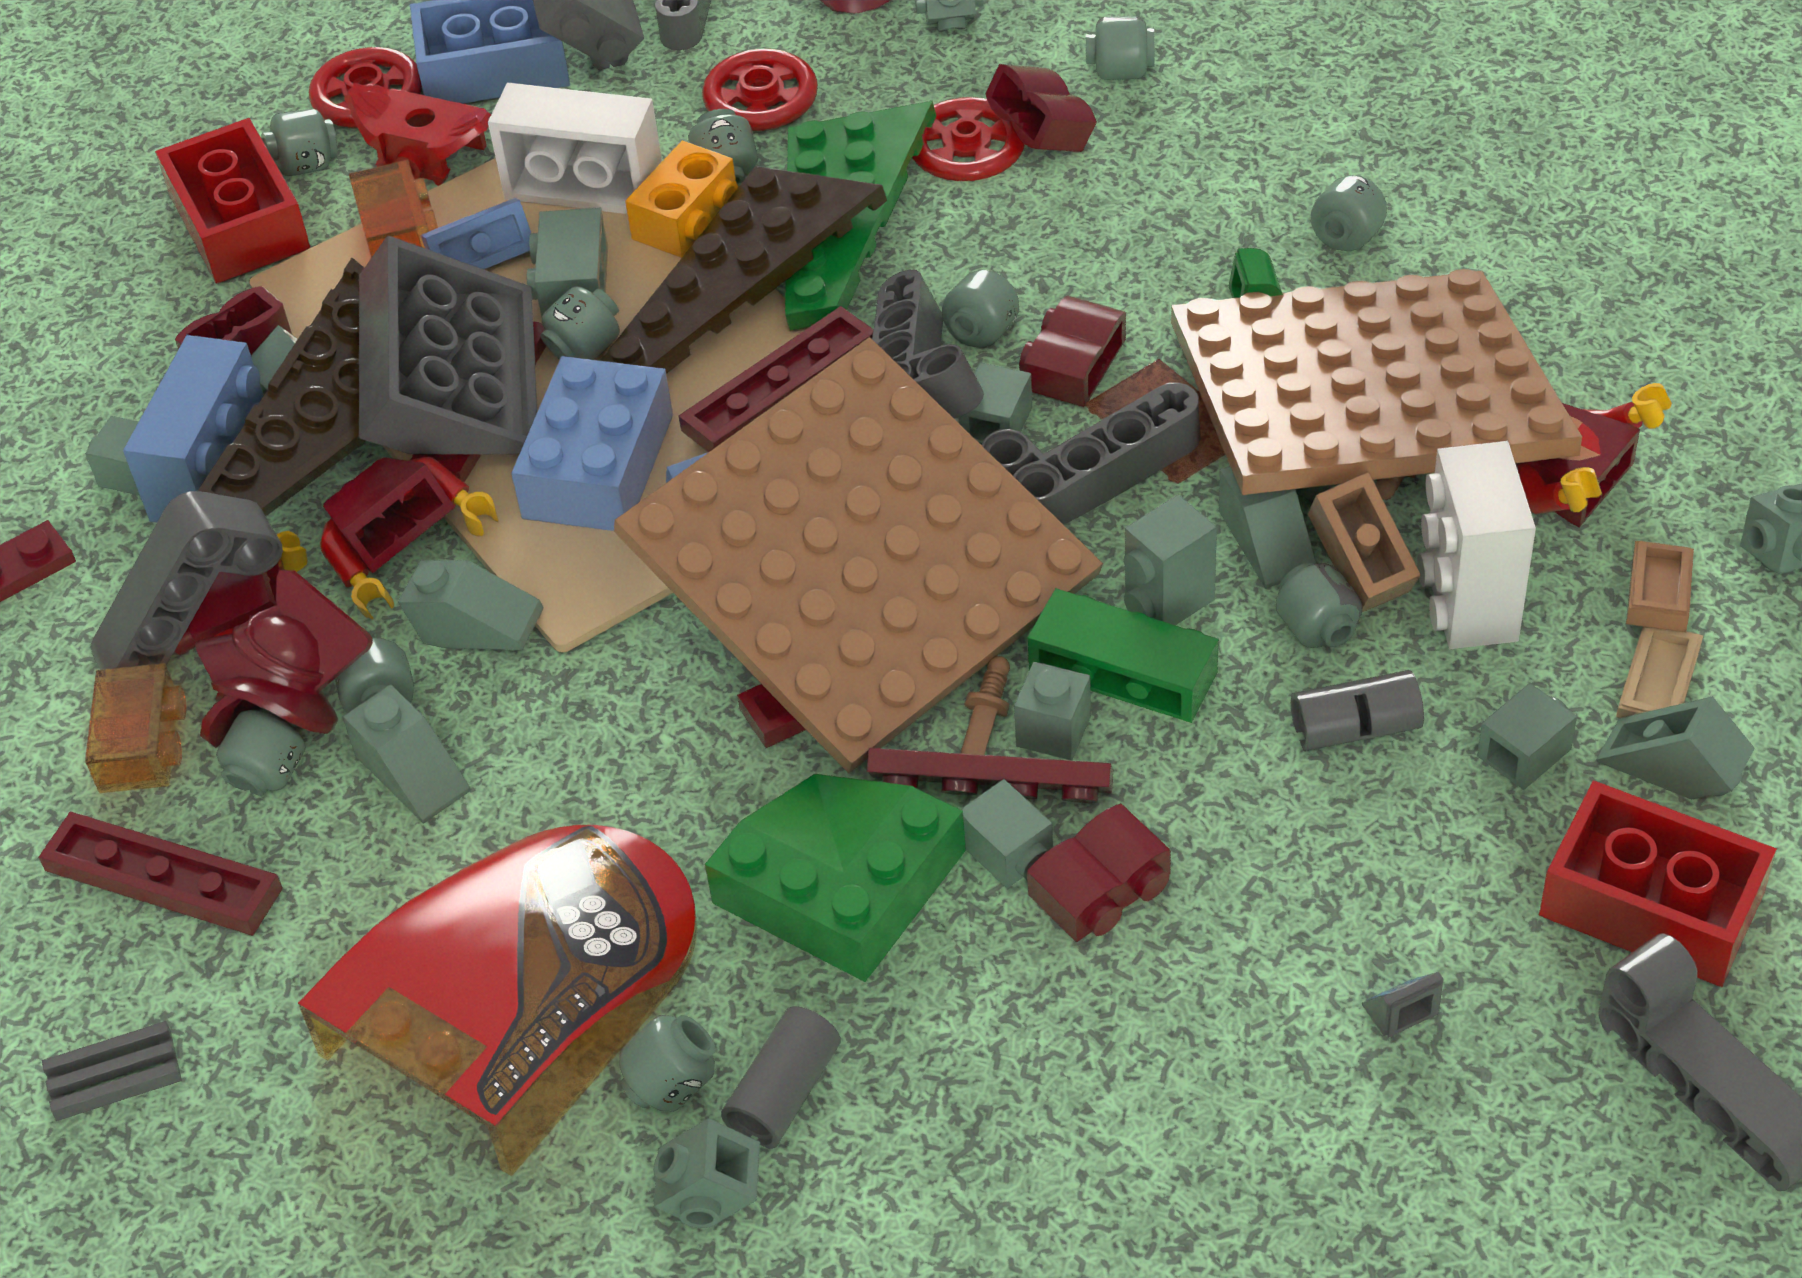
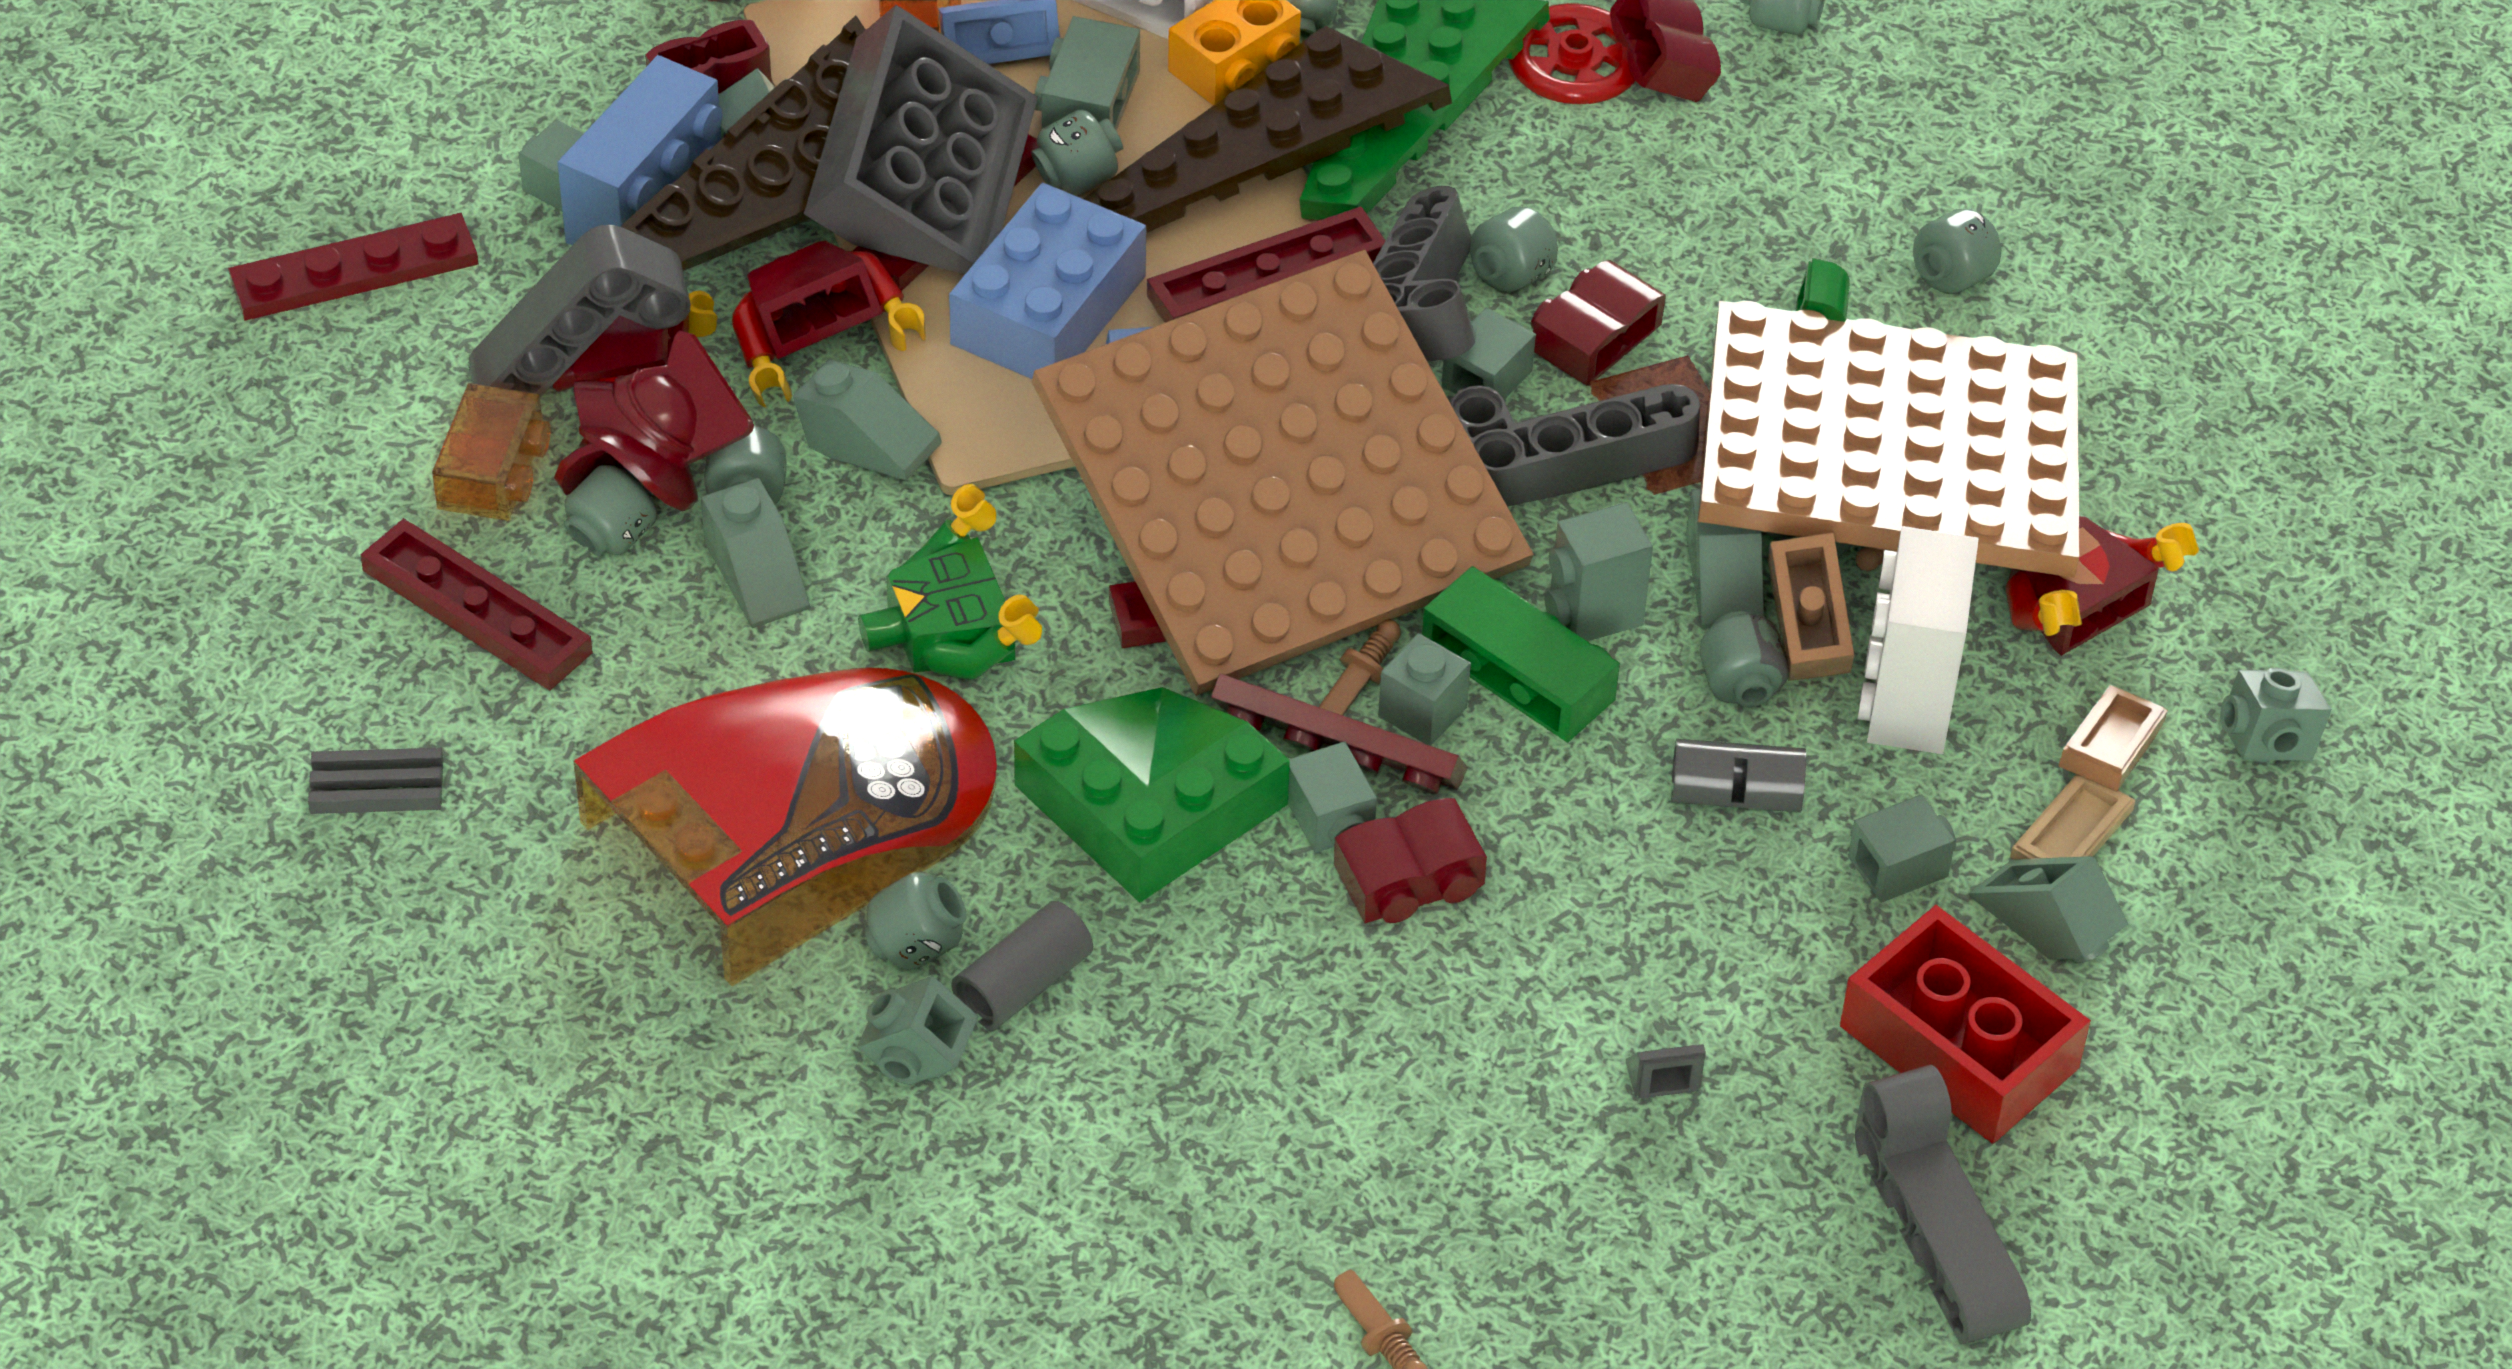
camera: 10 degrees right, 0 degrees up
none -> green torso [858,484,1042,680]

